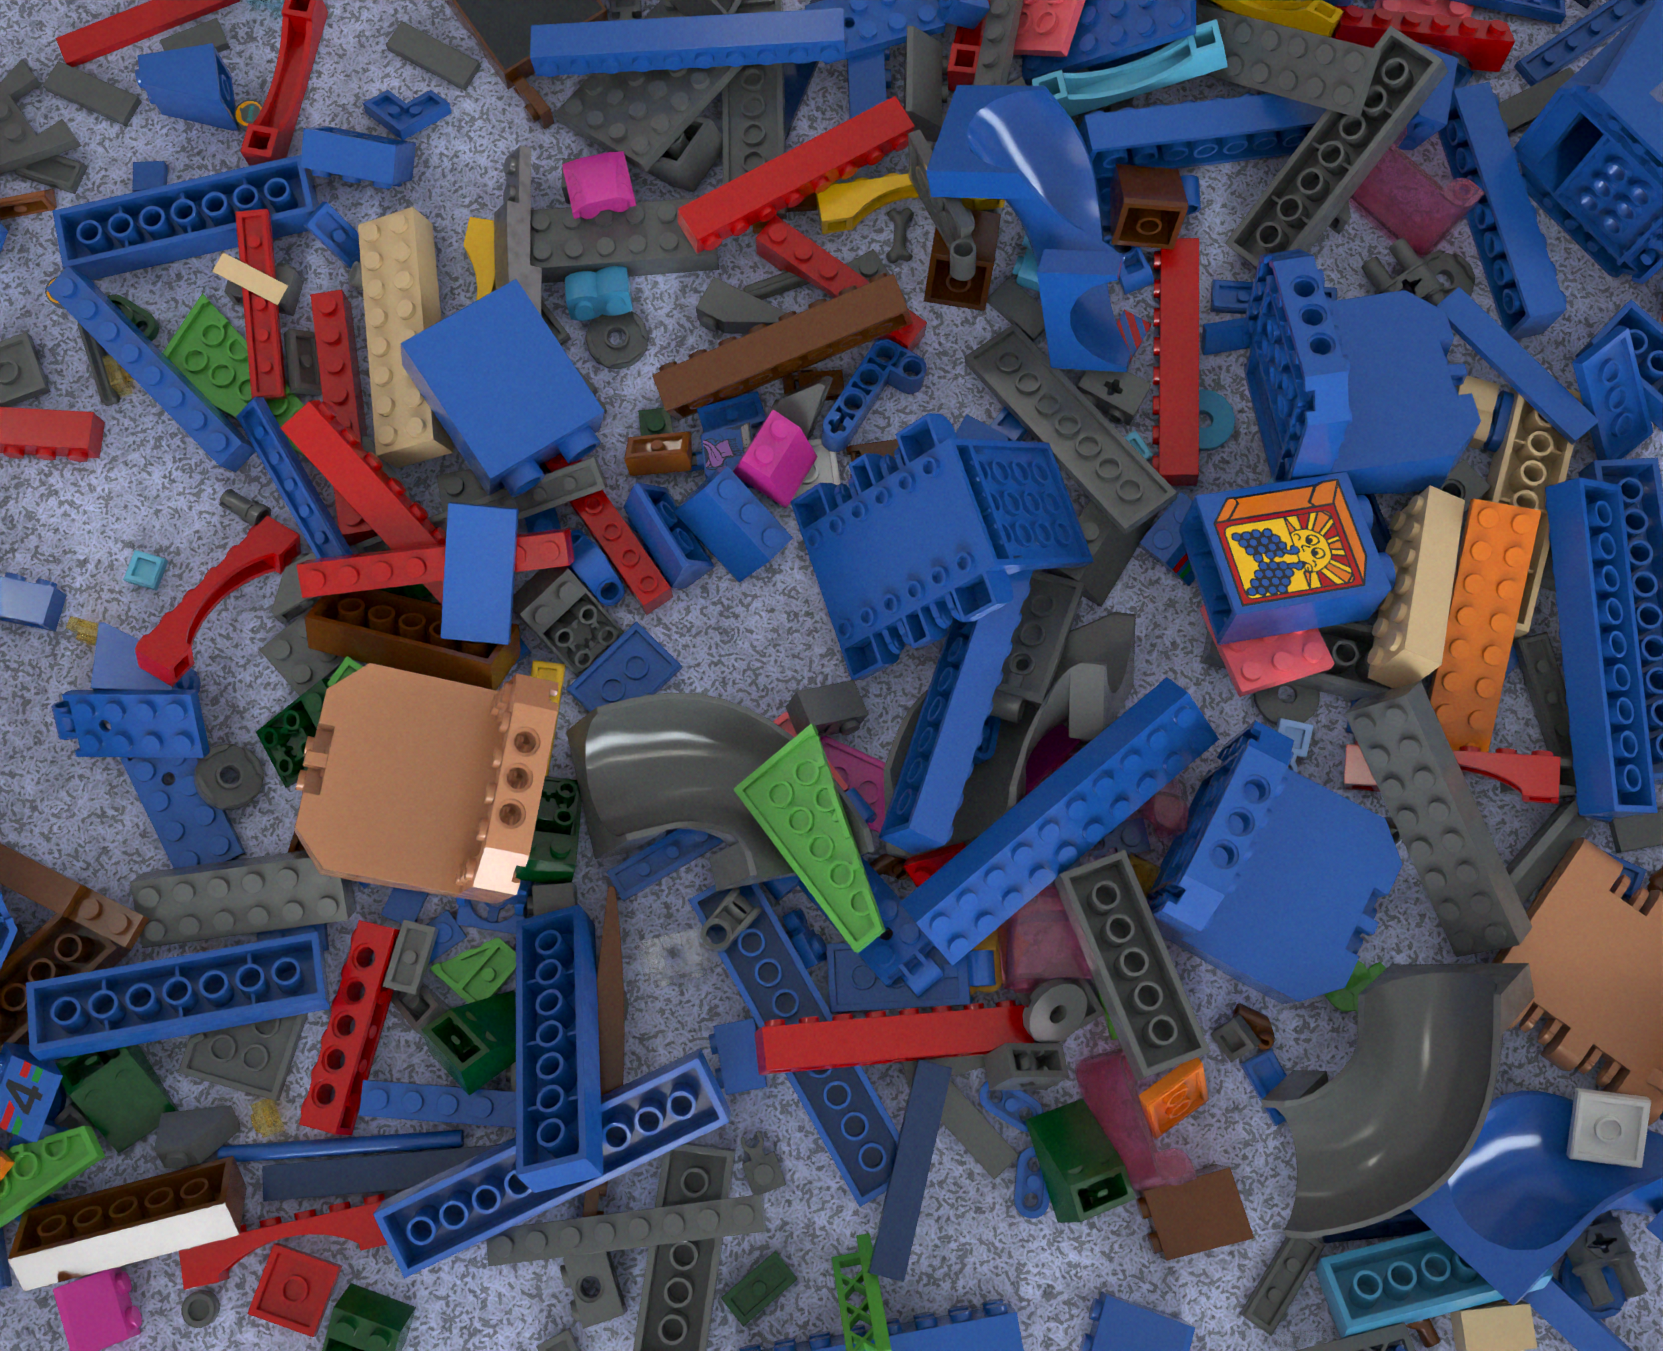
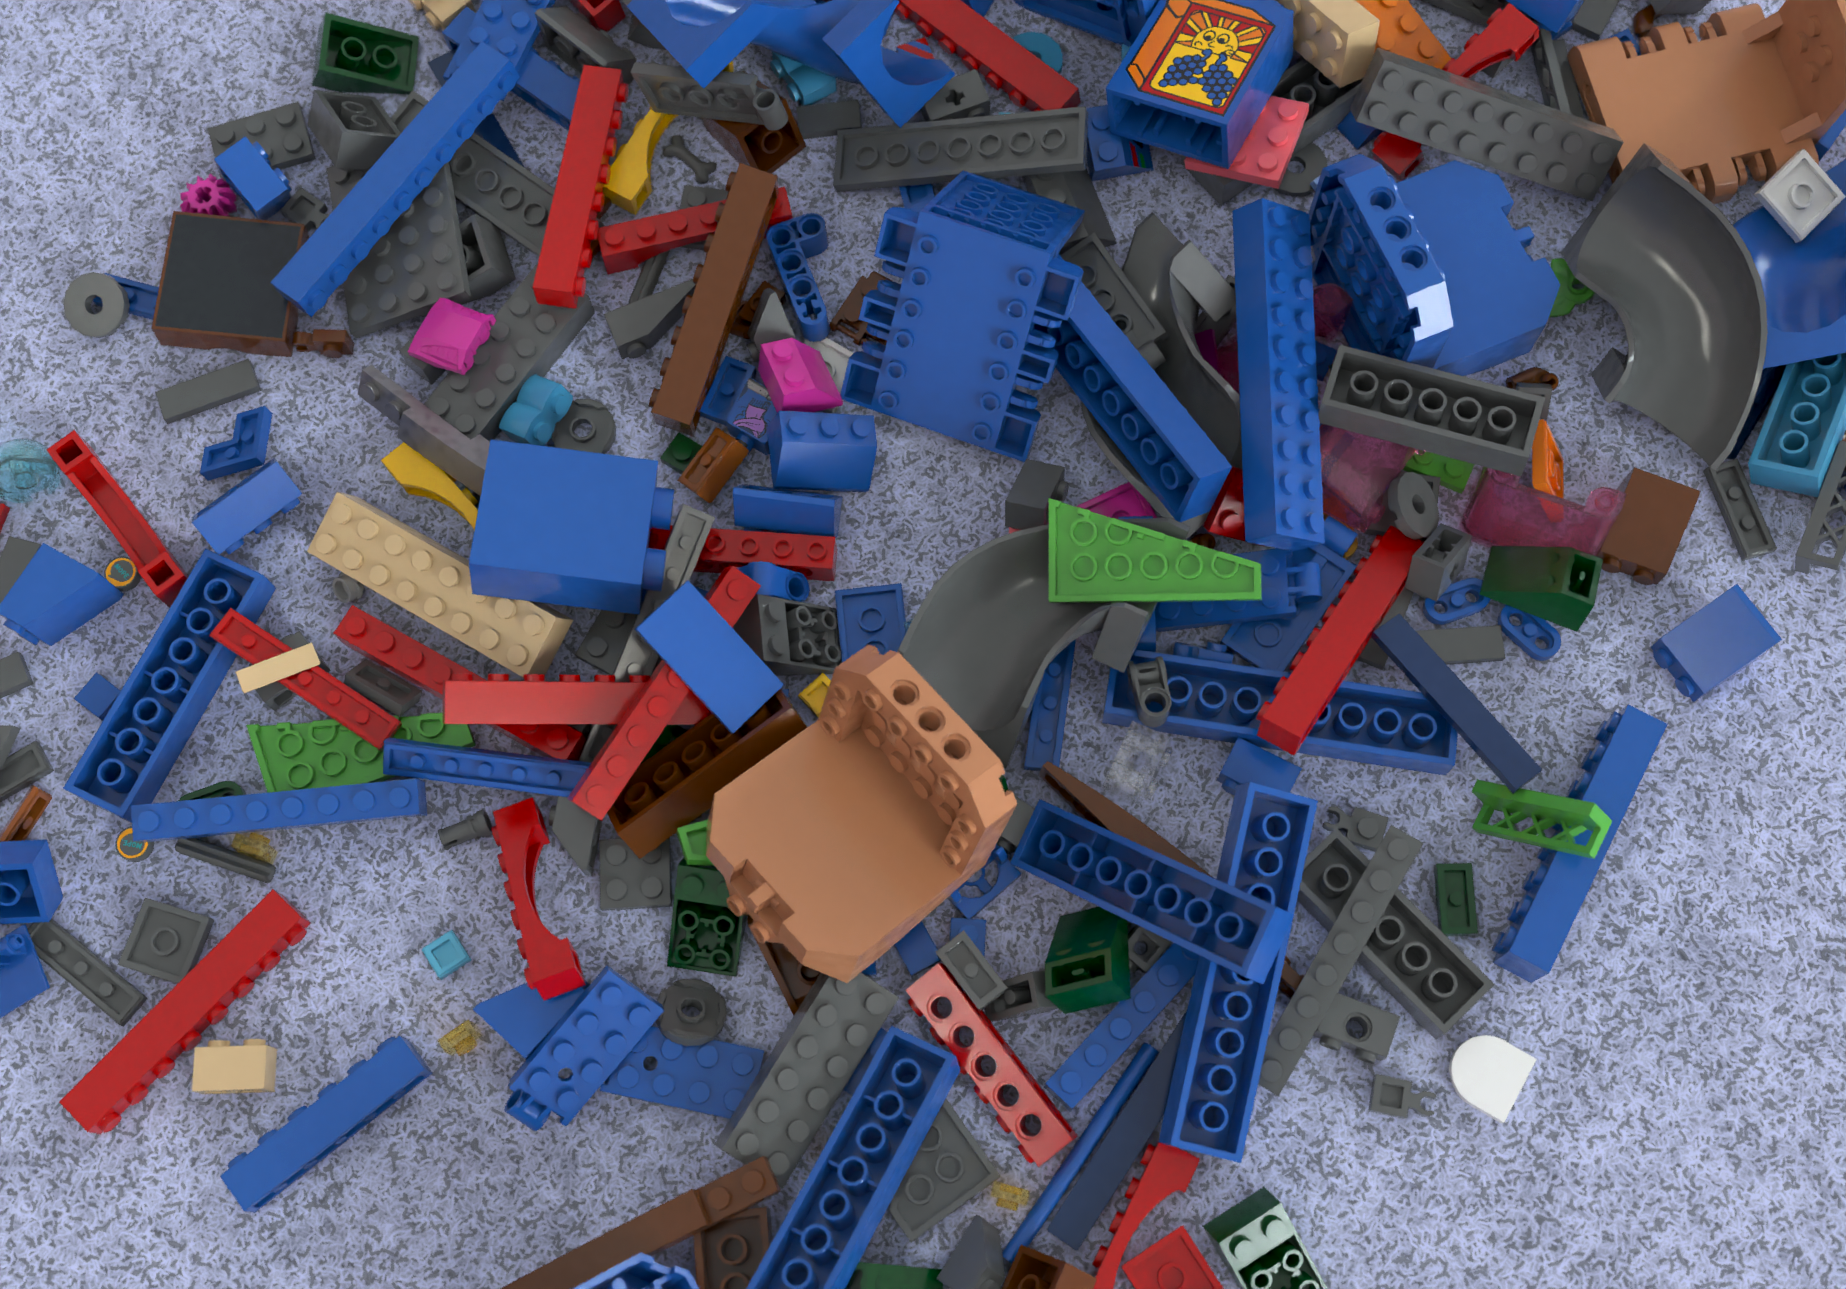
camera: 45 degrees left, 5 degrees down
blue plate [302,201,360,269] -> none
bright green wing [430,937,516,1003] -> none
blue tile [1240,1048,1287,1126] -> none

